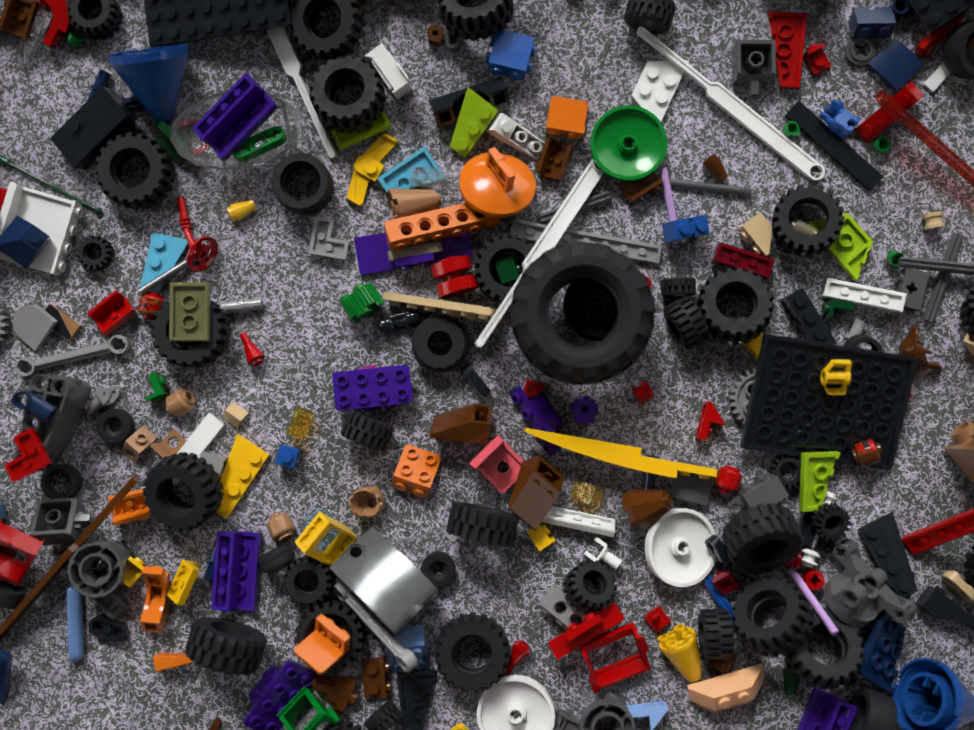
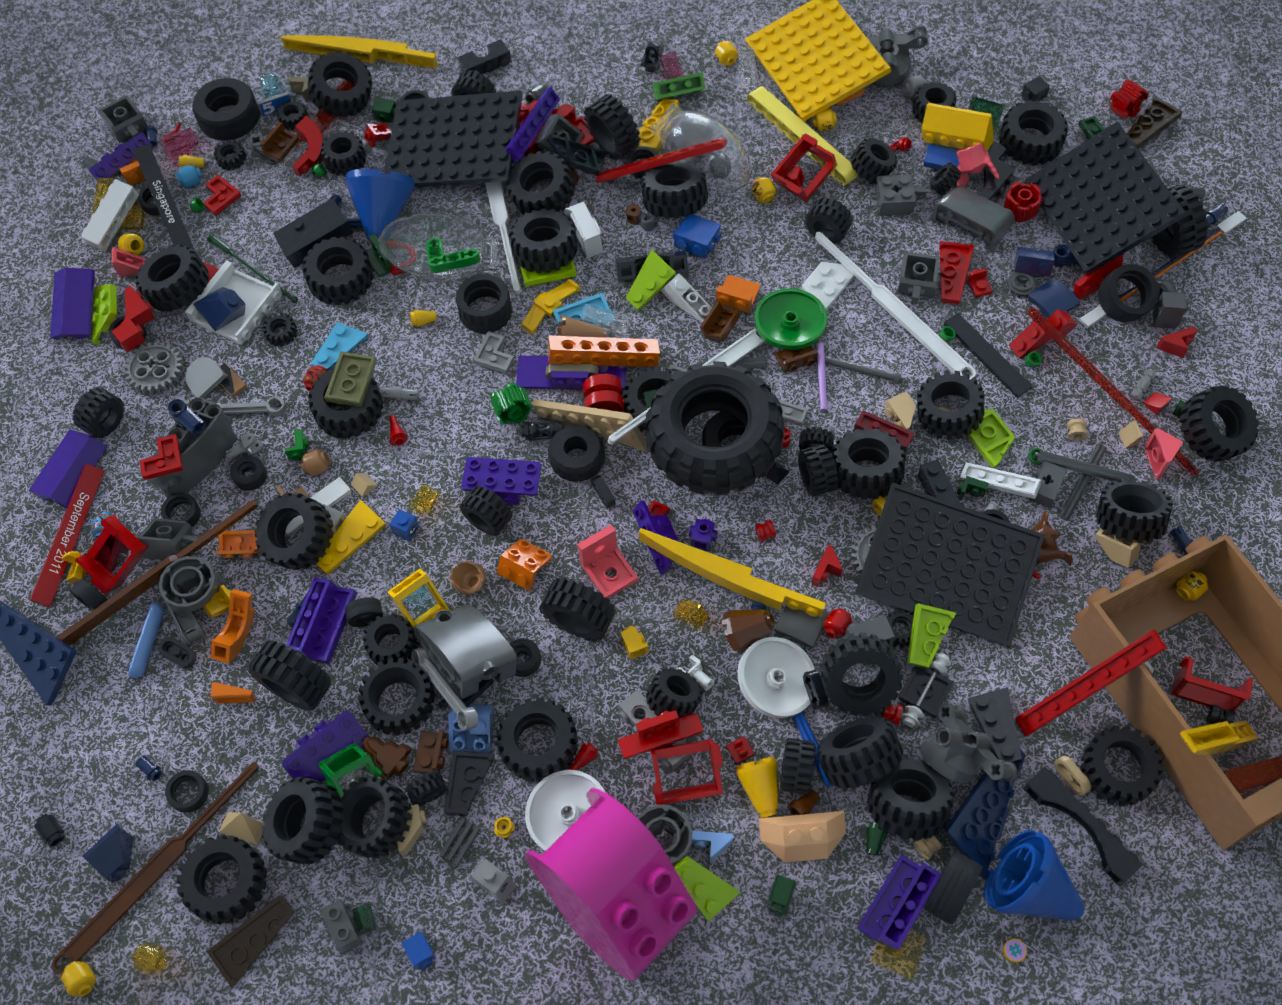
camera: 10 degrees right, 25 degrees down
red bracket [87,290,137,337] -> none
medium nougat bracket [122,426,157,464] -> none
flat silver bar [138,258,196,296] -> none
yellow bracket [166,559,200,606] -> none
red dish [177,197,218,272] -> none
dark purple slope [193,73,279,162] -> none
medium nougat head [266,512,295,542] -> none
orange bracket [294,614,350,675] -> none
reddish brown slope [429,403,493,445] -> none
orange bracket [459,147,536,218] -> none
reddish brown slope [507,455,565,530] -> none
white tile [542,506,615,537] -> none
blue piece [662,215,710,243] -> none
reddish brown cone [702,153,729,183] -> none
dark red tile [712,570,740,596] -> none
lavender bar [788,567,839,636] -> none
red wheel [801,569,825,590] -> none
black tyre [811,503,851,541] -> none
blue animal [819,100,861,139] -> none
yellow piece [820,360,852,395] -> none
reddish brown head [851,439,883,467] -> none

